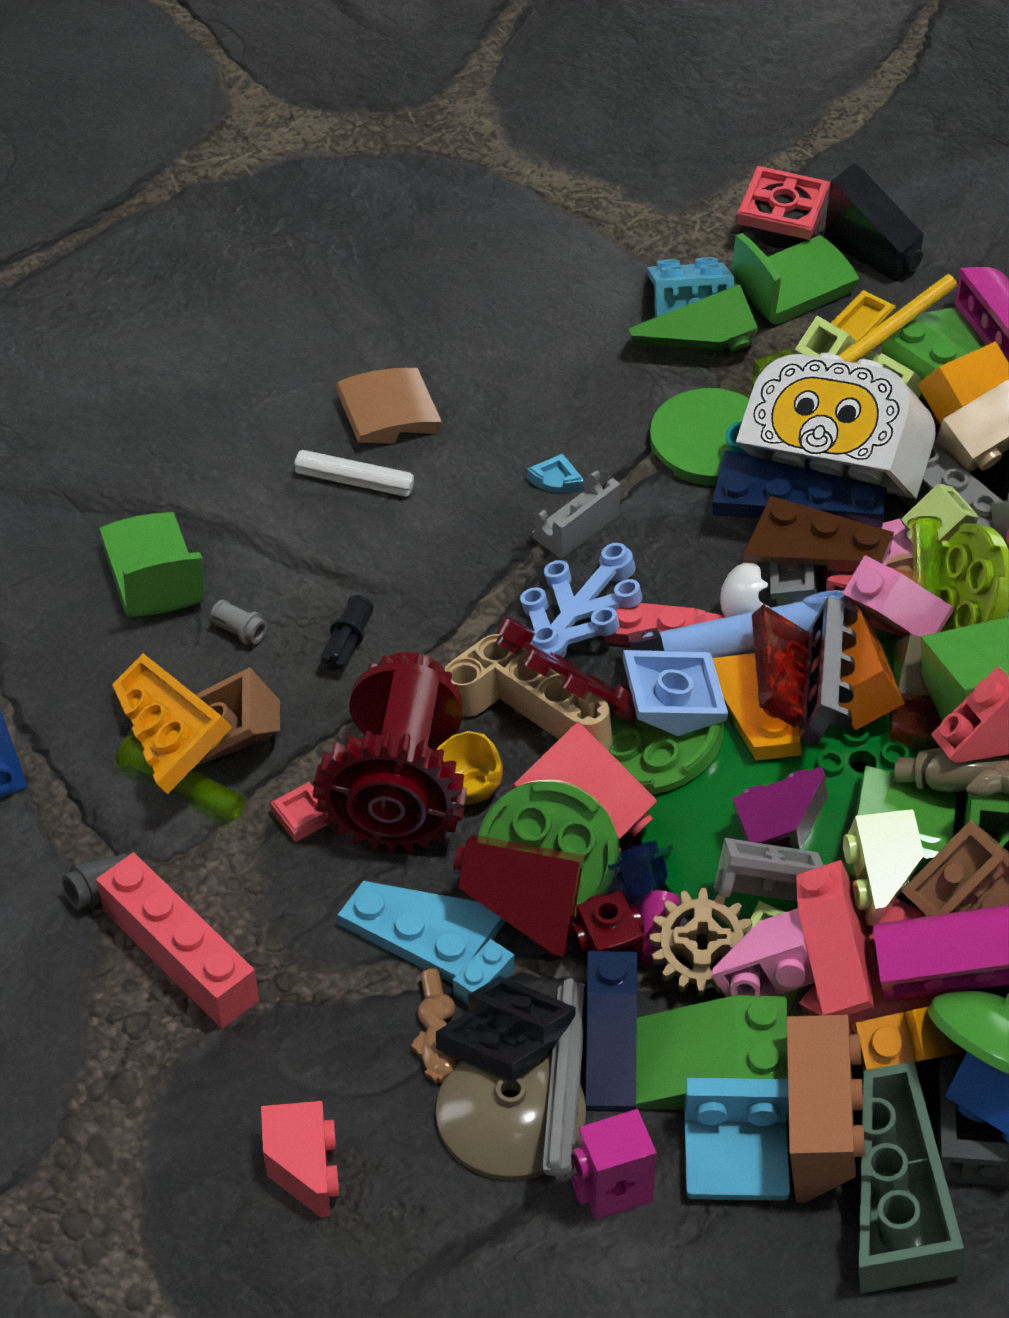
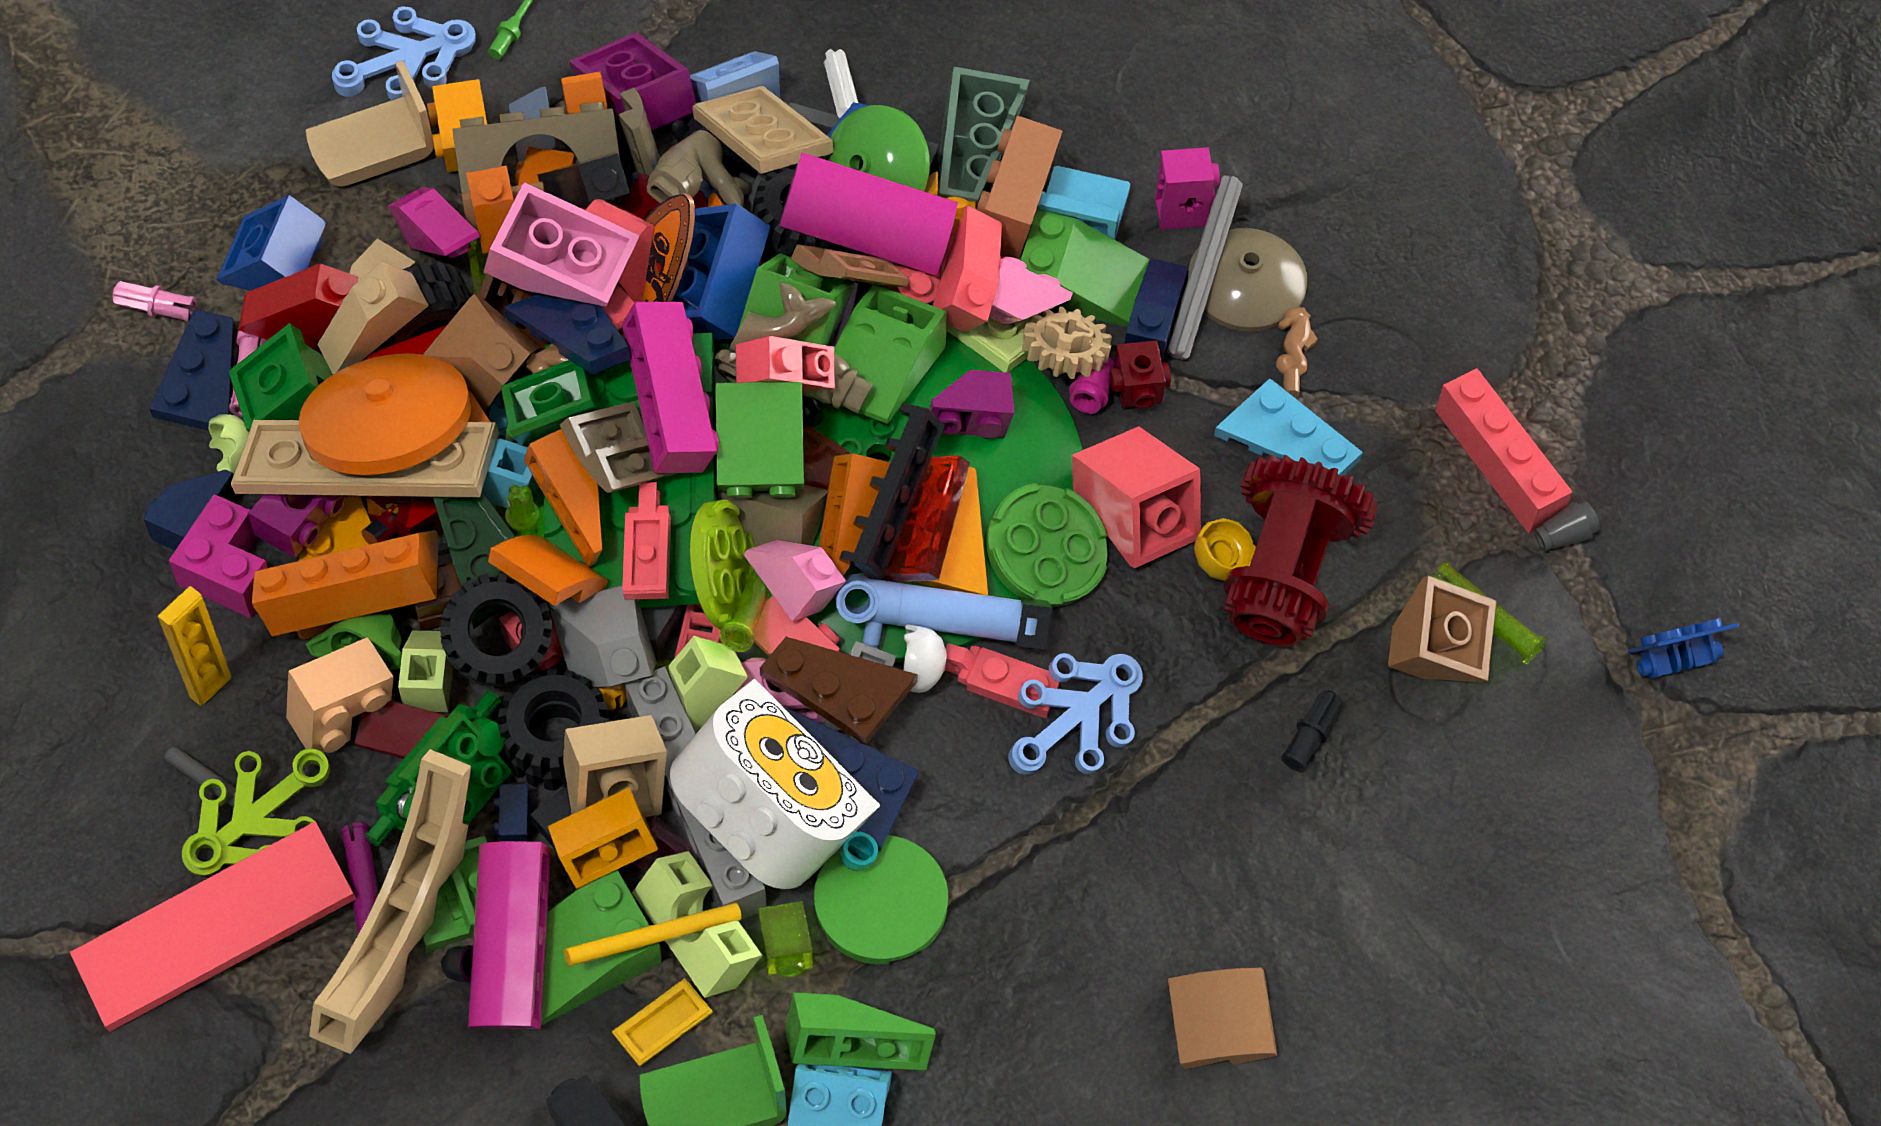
camera: 170 degrees left, 10 degrees up
bright green piece [100,512,204,618] -> none
light orange wing [112,653,232,794] -> none
light grey pin [210,599,267,645] -> none
coral slope [261,1101,339,1218] -> none
coral tile [270,782,328,842] -> none
white axle [294,450,414,497] -> none
black slope [436,976,576,1083] -> none
tan beam [445,634,613,750] -> none
dark red slope [453,835,585,957] -> none
medium azure piece [453,939,514,1005] -> none
bright green tile [478,779,619,917] -> none
dark red plant [496,616,637,723] -> none
medium azure tile [527,453,584,493] -> none
light grey hinge [532,470,621,559] -> none
clear blue hinge [608,840,673,897] -> none
light blue slope [622,650,728,736] -> none
light grey hinge [714,838,824,901] -> none
slope [843,809,924,926] -> none

